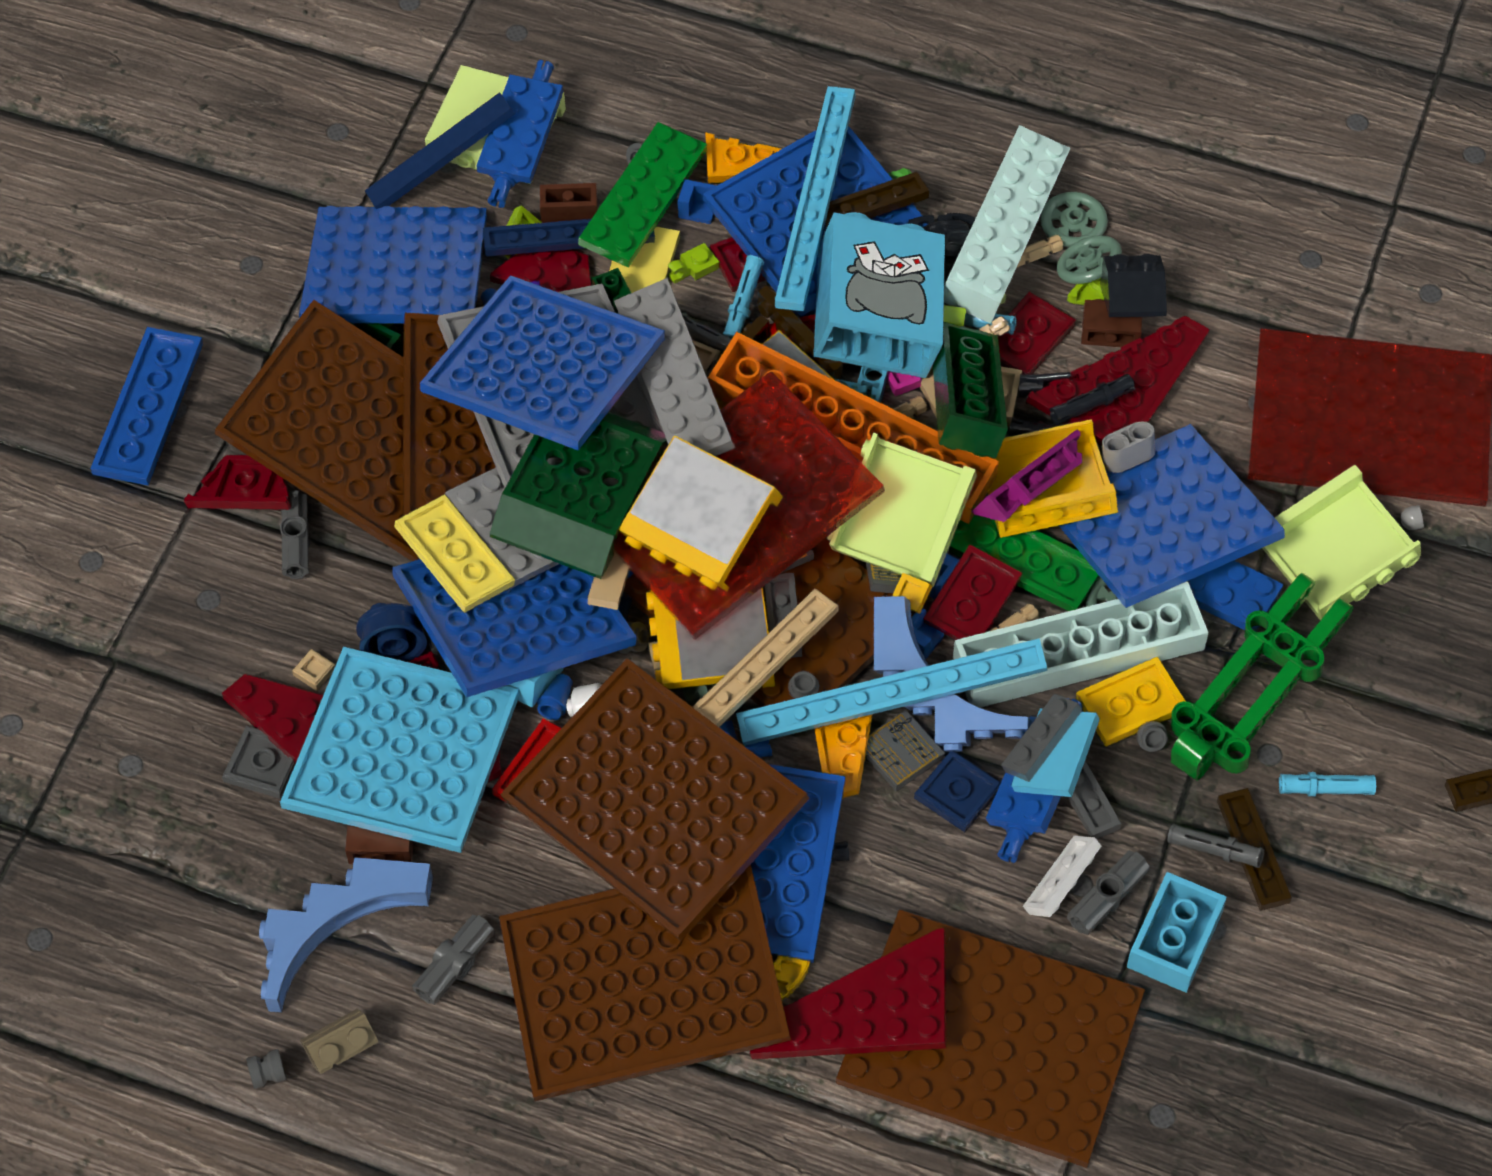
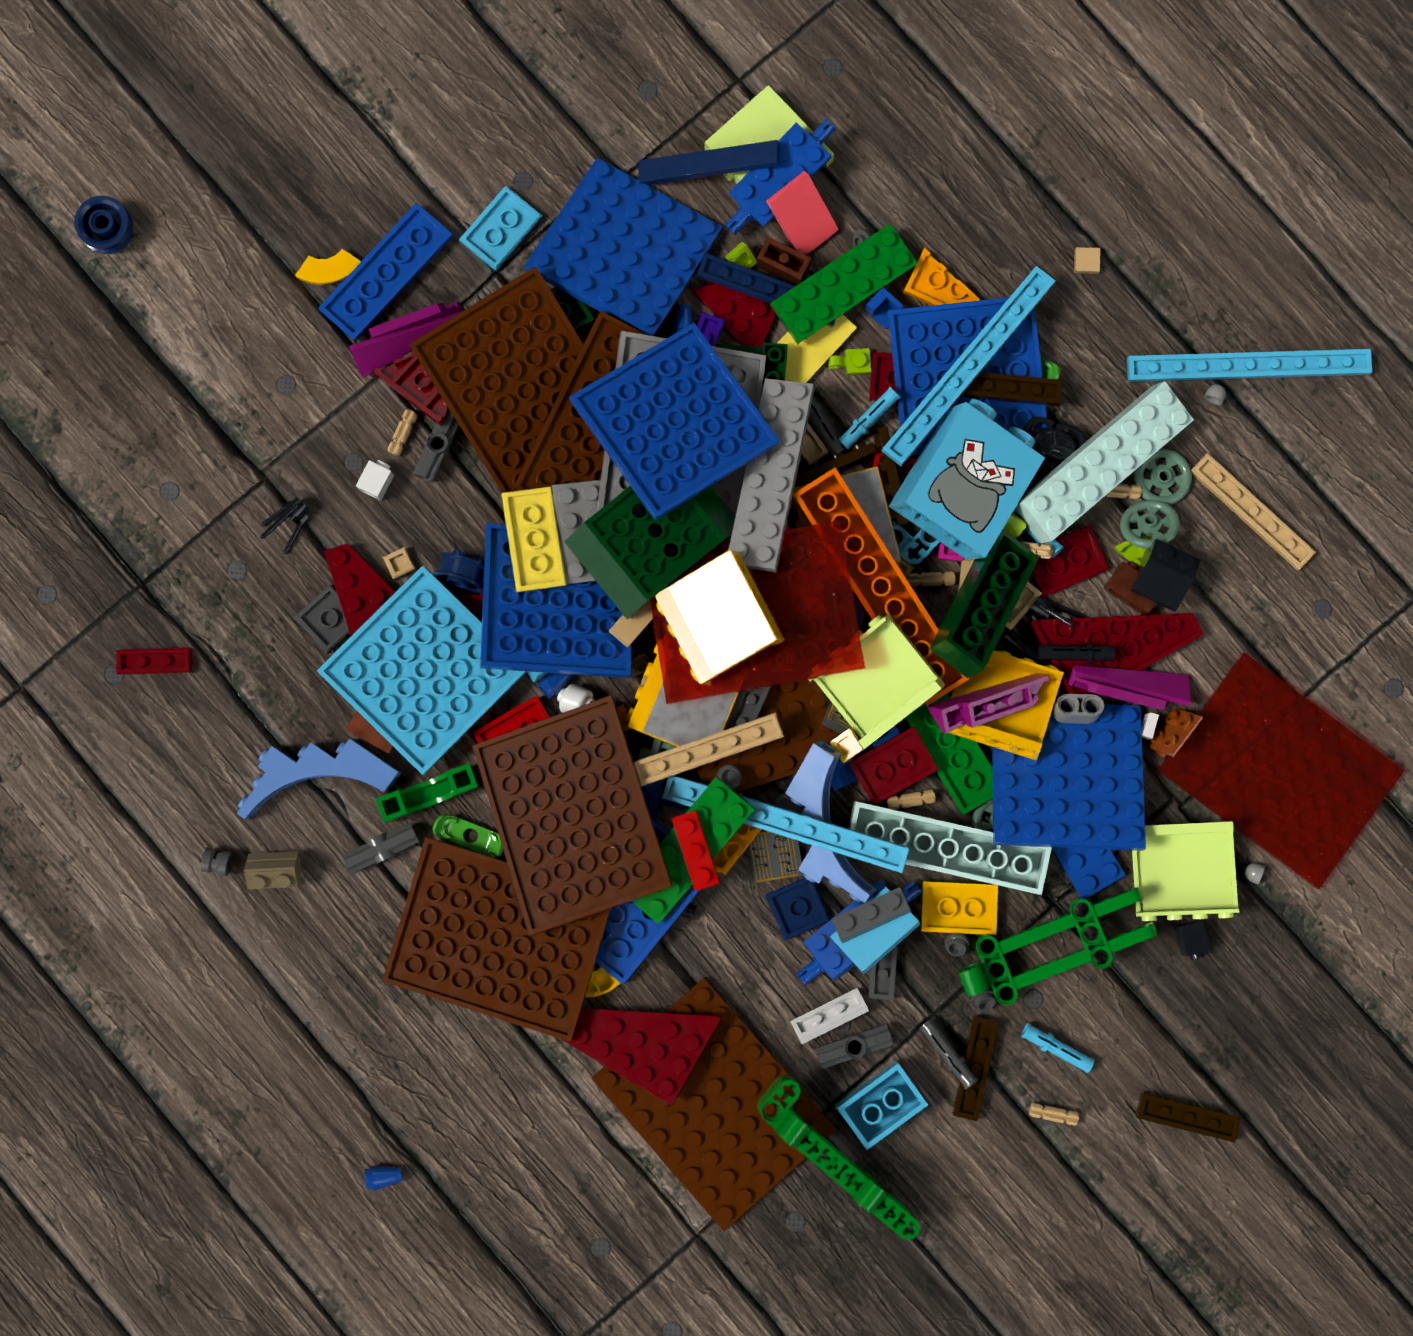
camera: 25 degrees right, 25 degrees up
none -> dark red tile [116,648,192,675]
none -> black plant [260,497,310,554]
none -> yellow tile [295,249,361,285]
none -> magenta wedge [349,302,462,377]
none -> white brick [356,460,394,501]
none -> green arch [375,763,481,823]
none -> tan axle [387,409,418,456]
none -> bright green piece [433,814,503,859]
none -> medium azure tile [459,186,543,272]
none -> green plate [632,776,756,924]
none -> red plate [671,810,720,891]
none -> green beam [757,1075,920,1240]
none -> coral tile [766,171,839,255]
none -> dark grey plate [971,989,996,1011]
none -> tan axle [1029,1103,1079,1126]
none -> magenta wedge [1068,665,1191,710]
none -> tan tile [1074,247,1100,274]
none -> medium azure plate [1127,349,1372,382]
none -> white tile [1141,712,1159,740]
none -> dark orange hinge [1146,708,1203,759]
none -> black brick [1173,920,1211,960]
none -> tan tile [1191,453,1316,571]
none -> light grey hinge [1204,384,1226,405]

